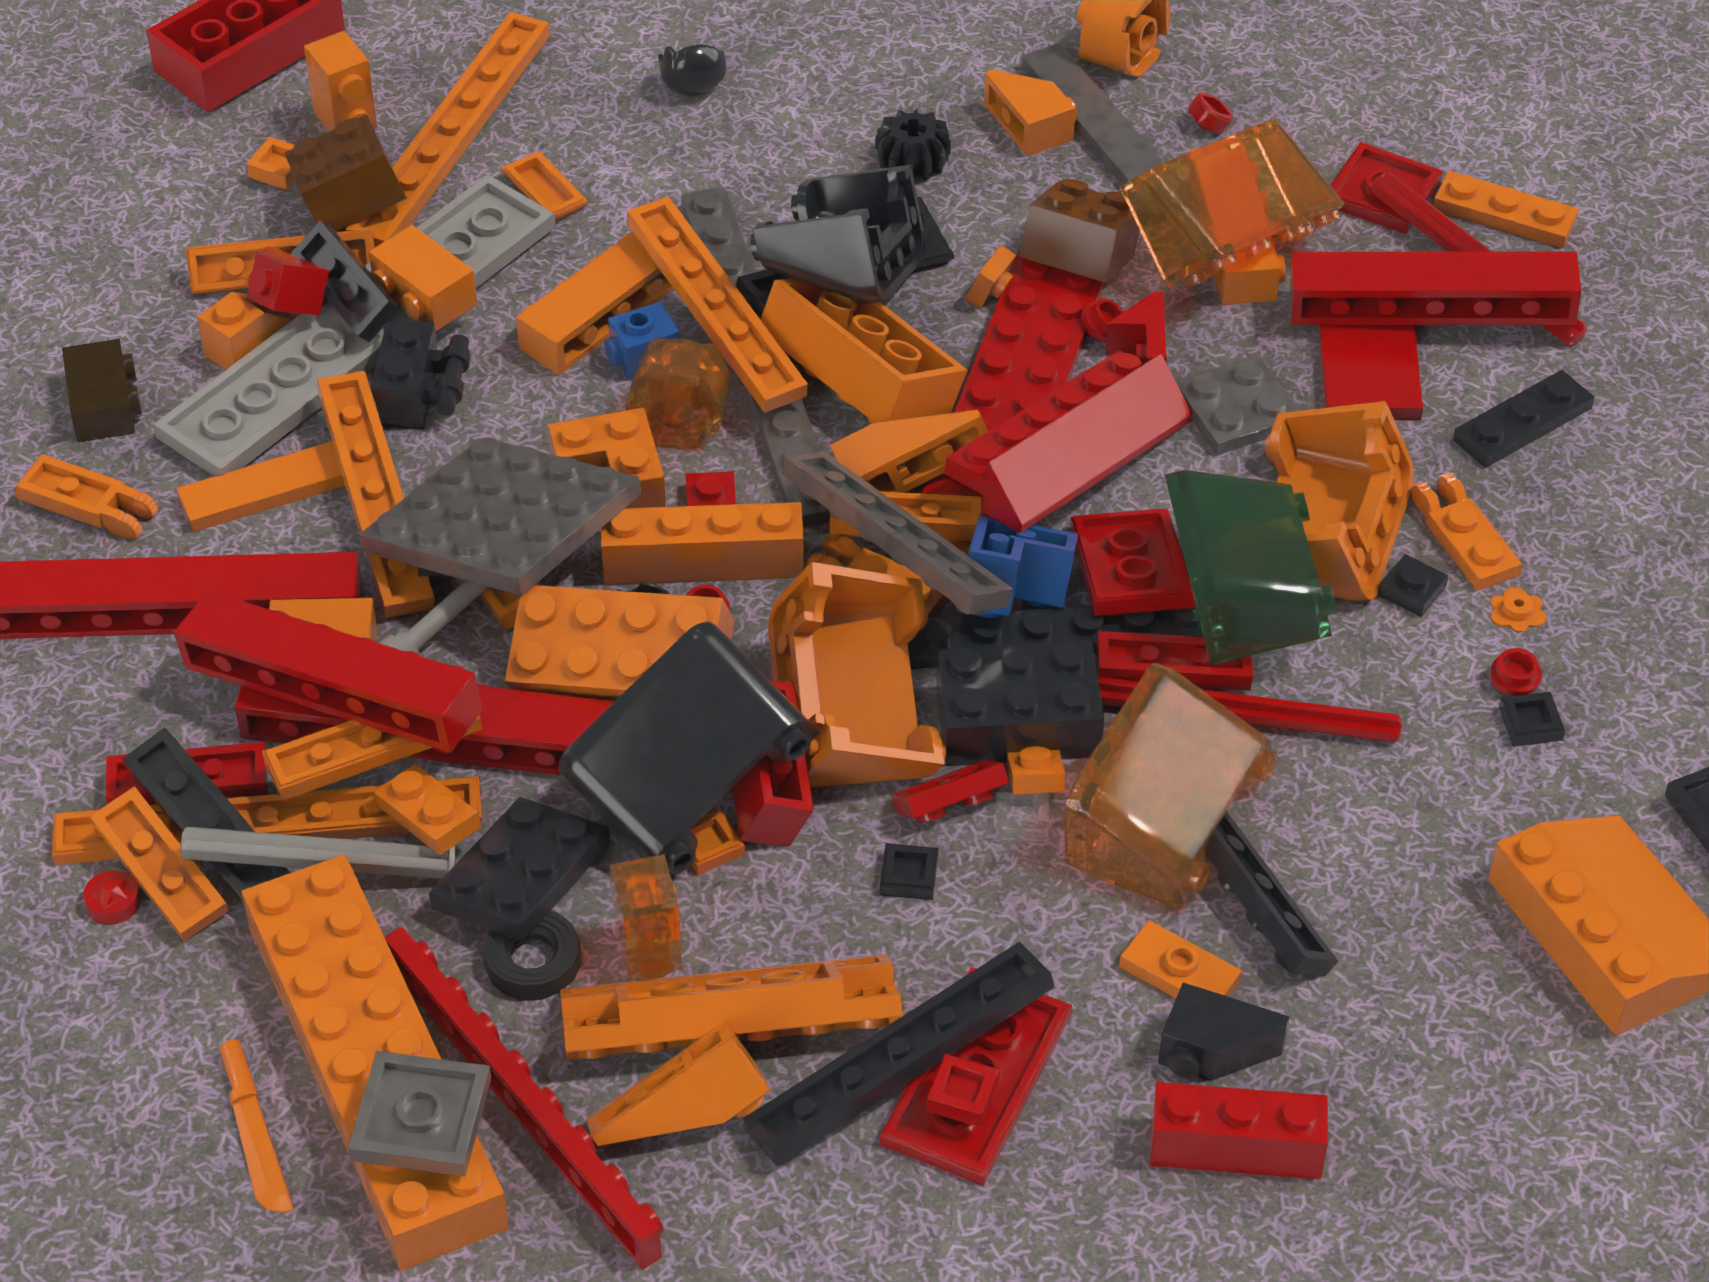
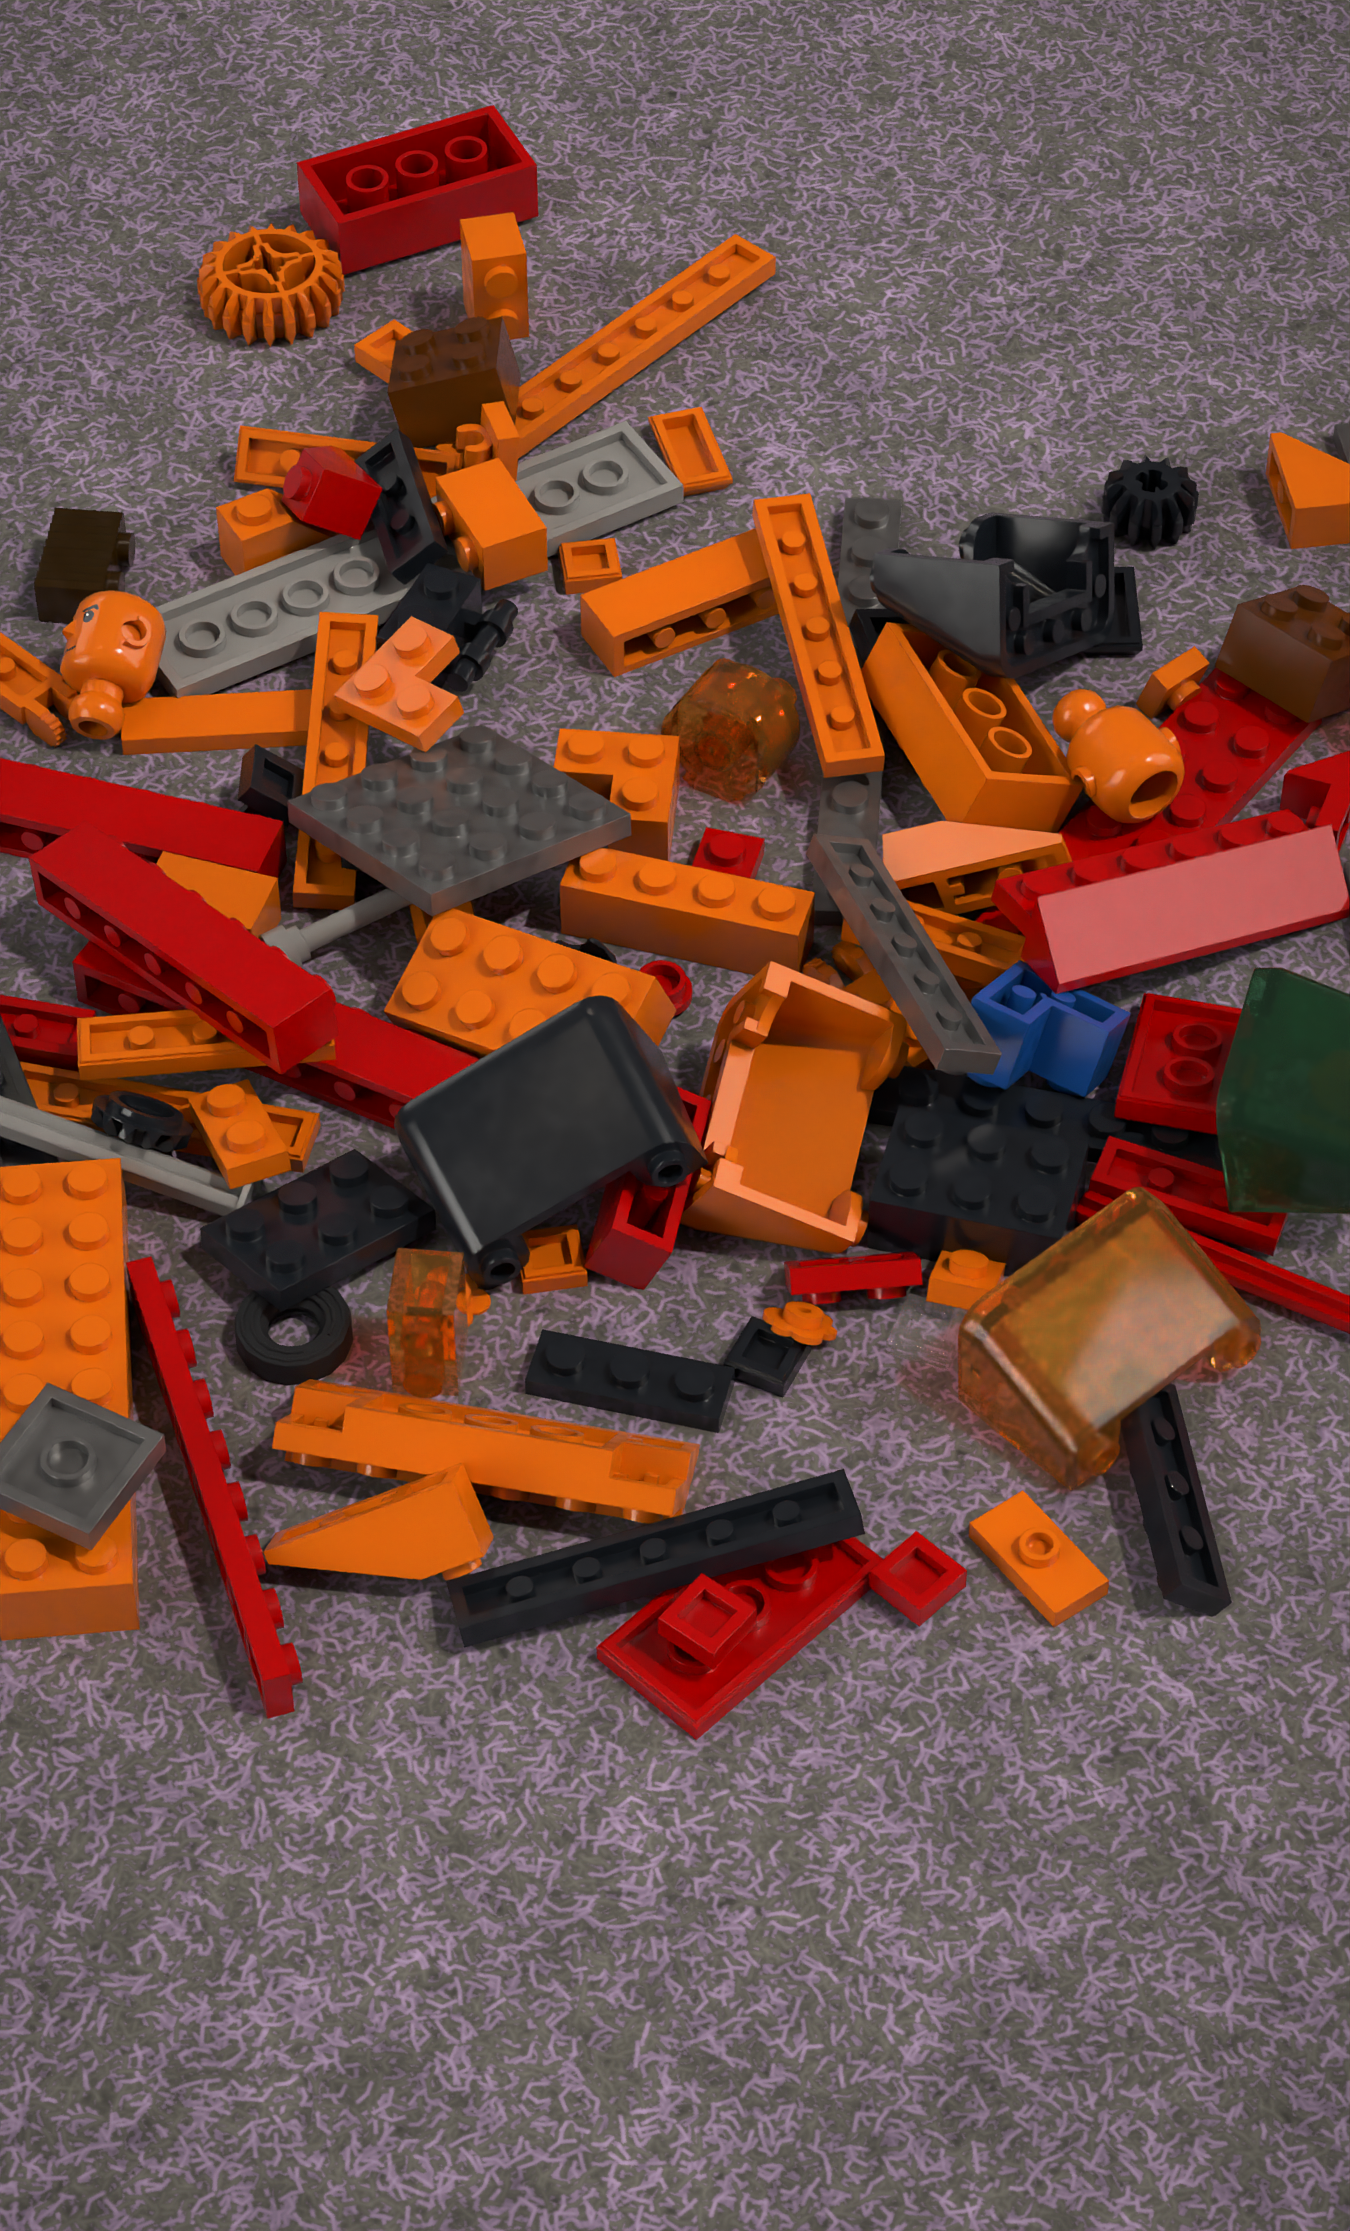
camera: 20 degrees right, 0 degrees up
blue brick [604,302,681,381] -> none
black hair [658,44,726,96] -> none
red plate [1081,298,1124,343] -> none
red brick [1149,1082,1328,1180] -> none
black slope [1158,982,1290,1081] -> none
none -> orange piece [60,590,166,740]
none -> black gear [91,1091,193,1152]
none -> orange gear [197,223,345,347]
none -> black tile [237,744,304,827]
none -> orange plate [334,616,464,753]
none -> orange tile [455,401,520,481]
none -> black plate [525,1329,735,1433]
none -> orange tile [558,538,622,595]
none -> orange plant [762,1301,837,1345]
none -> red plate [869,1531,967,1627]
none -> orange piece [1052,689,1185,824]

